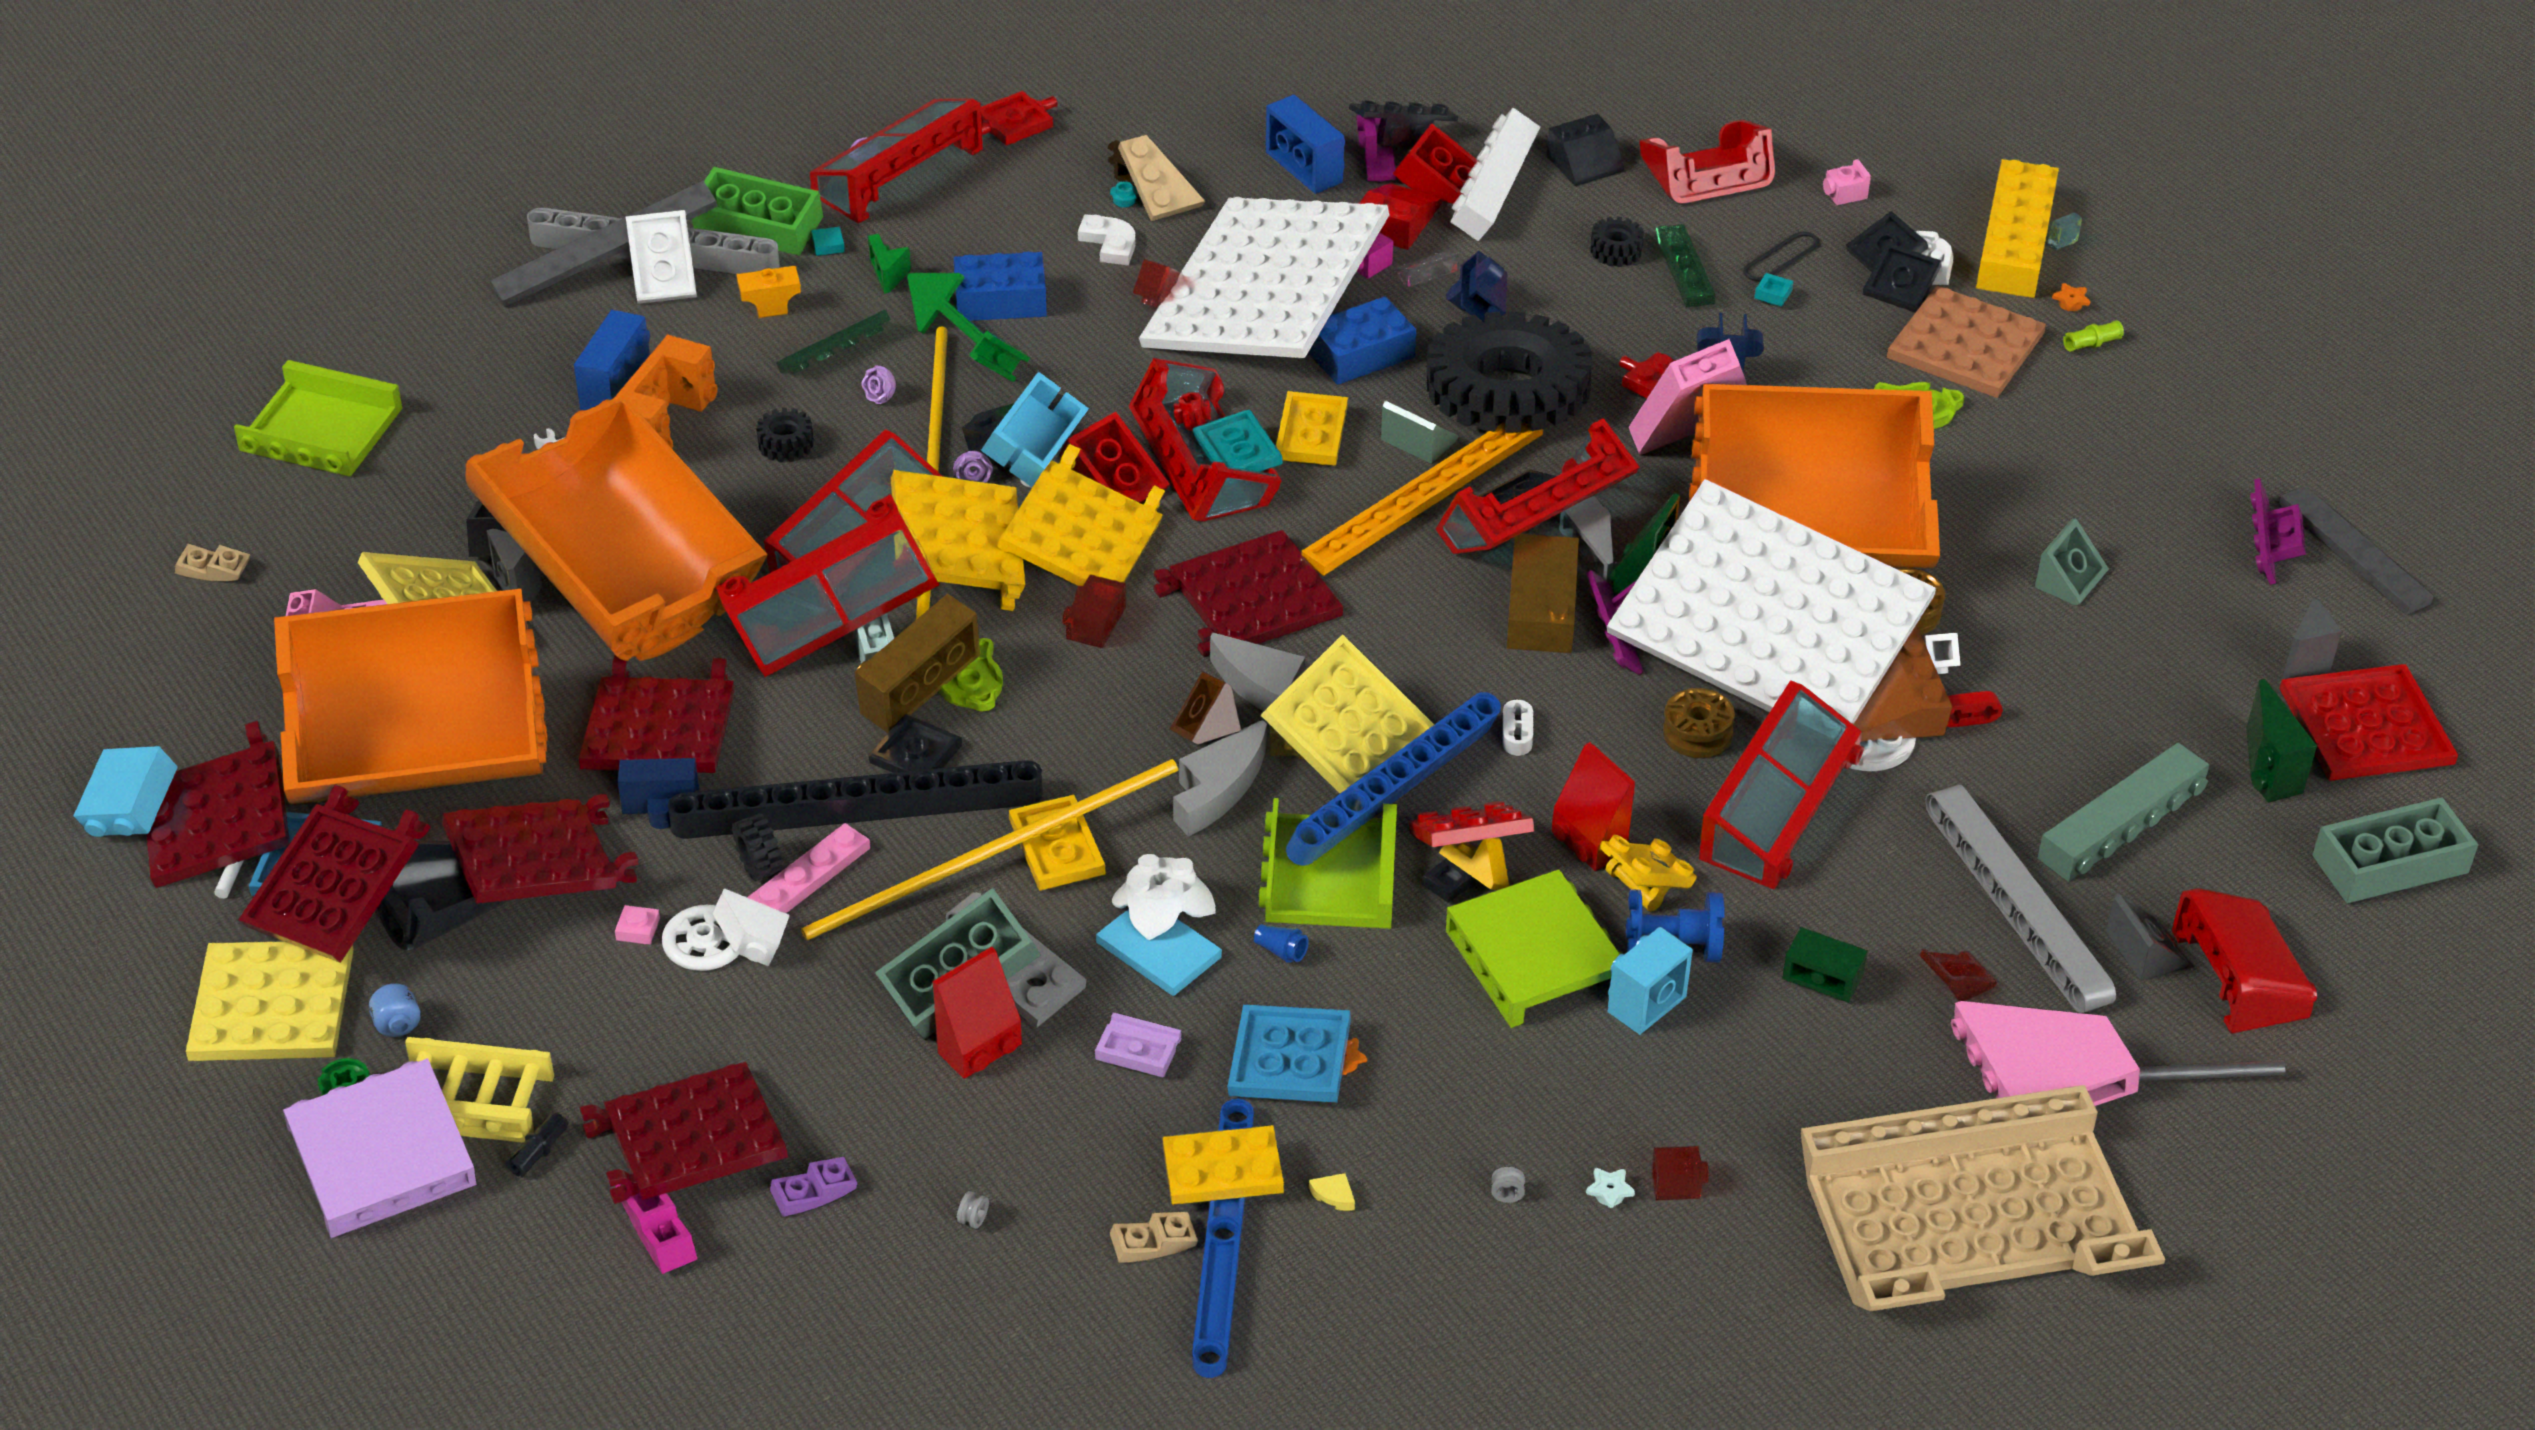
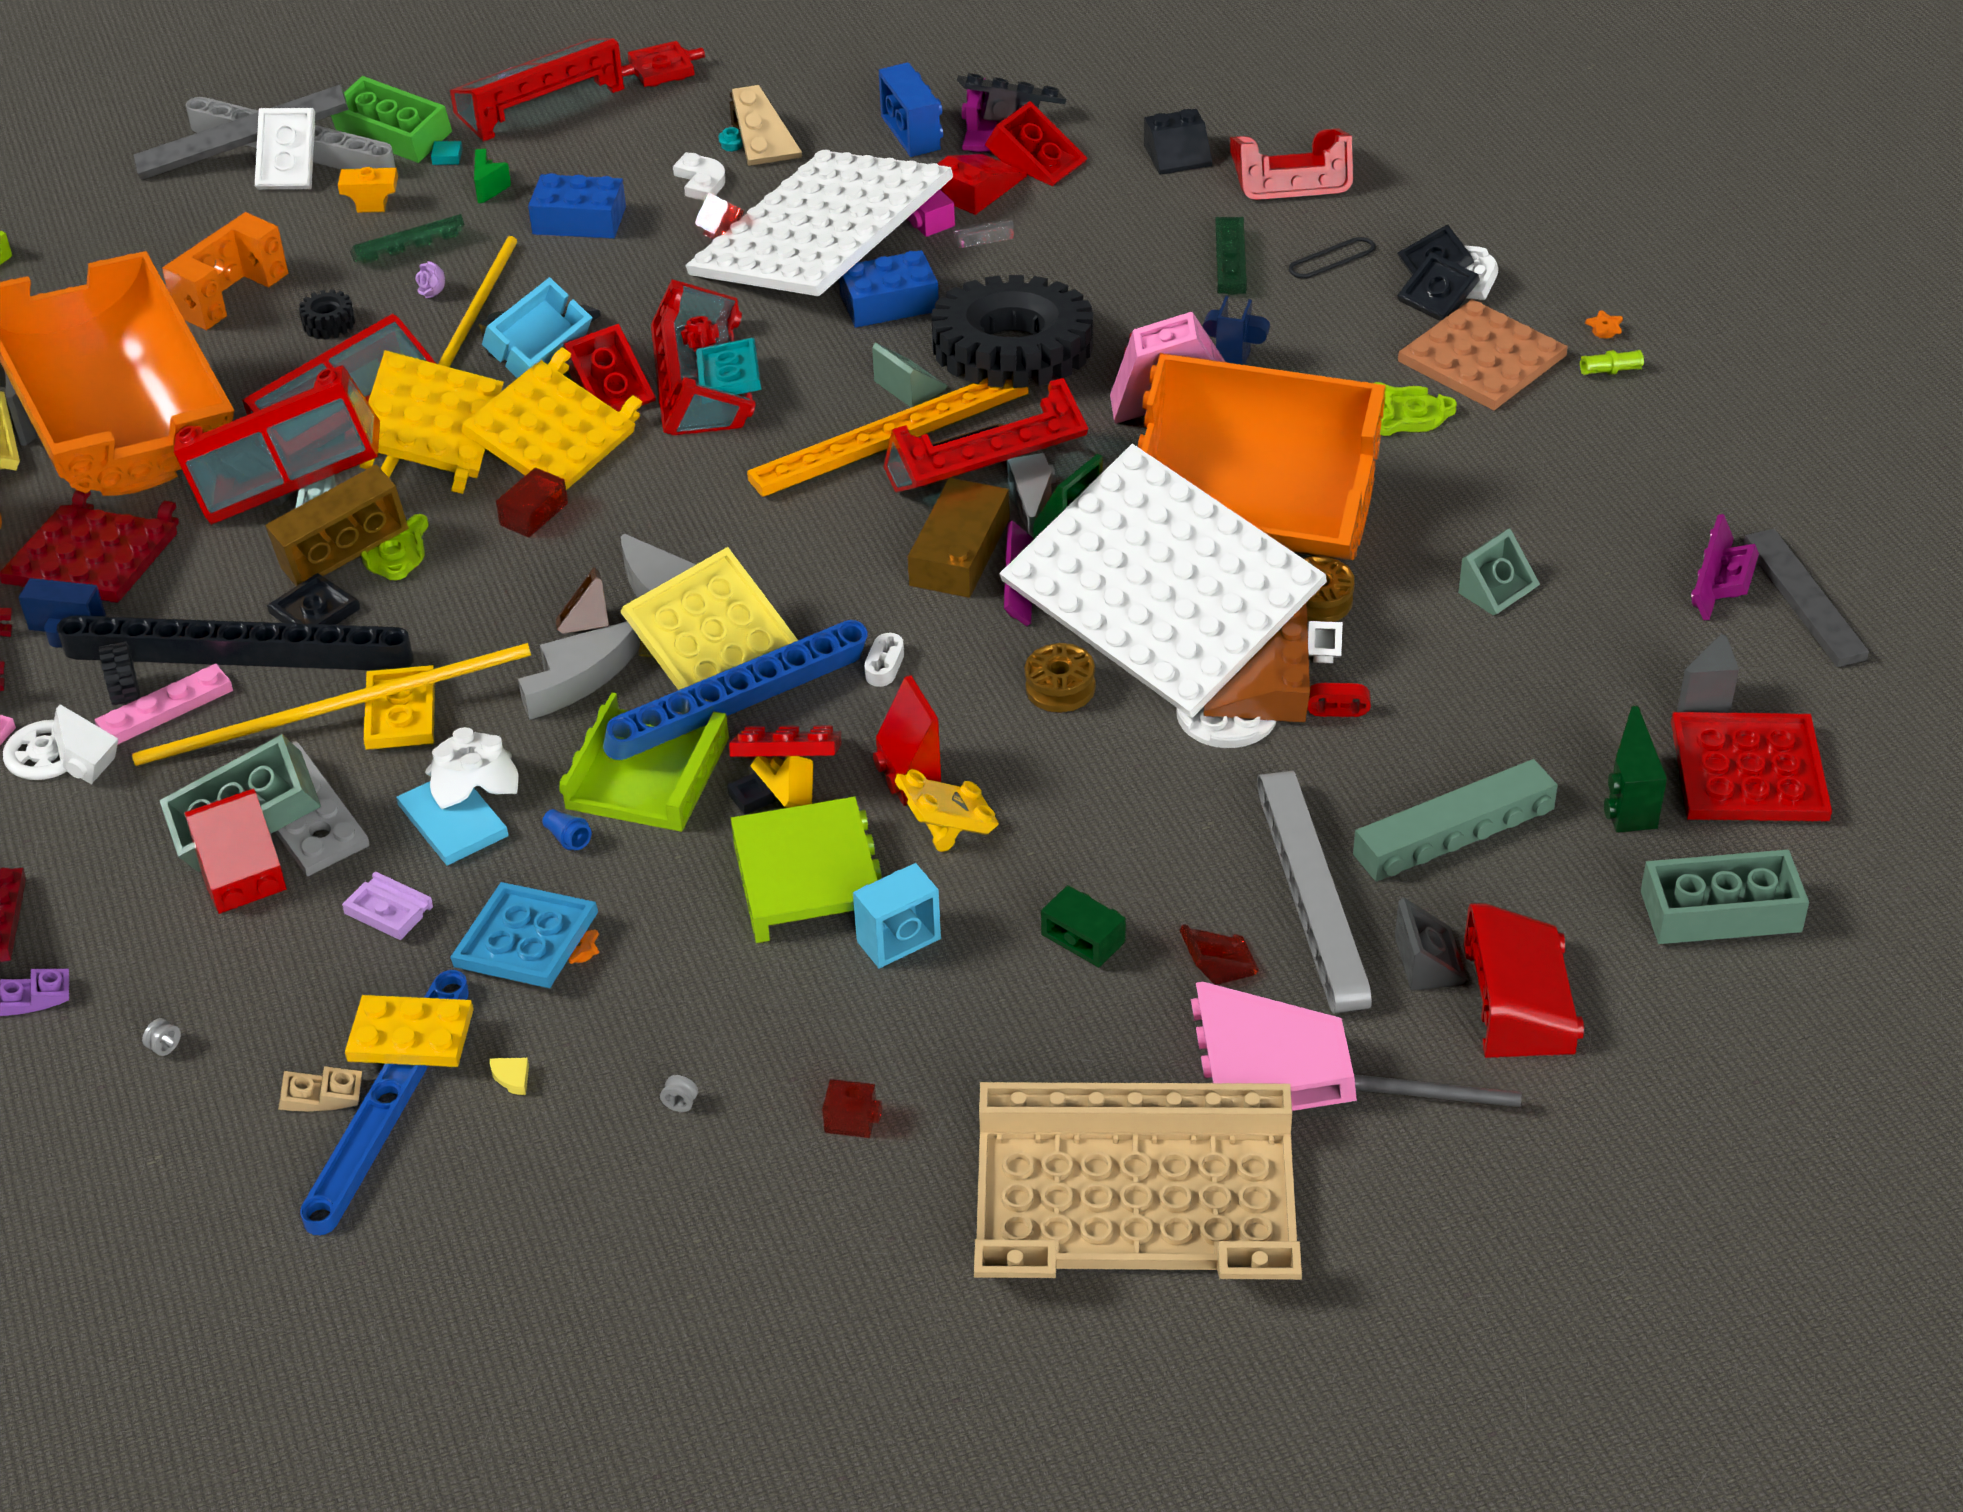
camera: 15 degrees right, 0 degrees up
blue brick [574,309,651,411] -> none
green piece [907,273,1030,382] -> none
lavender plate [953,451,993,483] -> none
dark red plate [1154,530,1343,657] -> none
yellow plate [1276,391,1348,466] -> none
dark blue piece [1446,250,1508,322] -> none
white brick [1450,108,1540,241] -> none
light aqua plate [1586,1168,1635,1208] -> none
black tyre [1590,217,1644,267] -> none
blue piece [1626,889,1724,962] -> none
windscreen [1699,680,1864,890] -> none
teal plate [1755,273,1794,307] -> none
bright pink brick [1823,160,1871,205] -> none
yellow brick [1976,159,2059,298] -> none
clear light blue plate [2048,212,2082,250] -> none

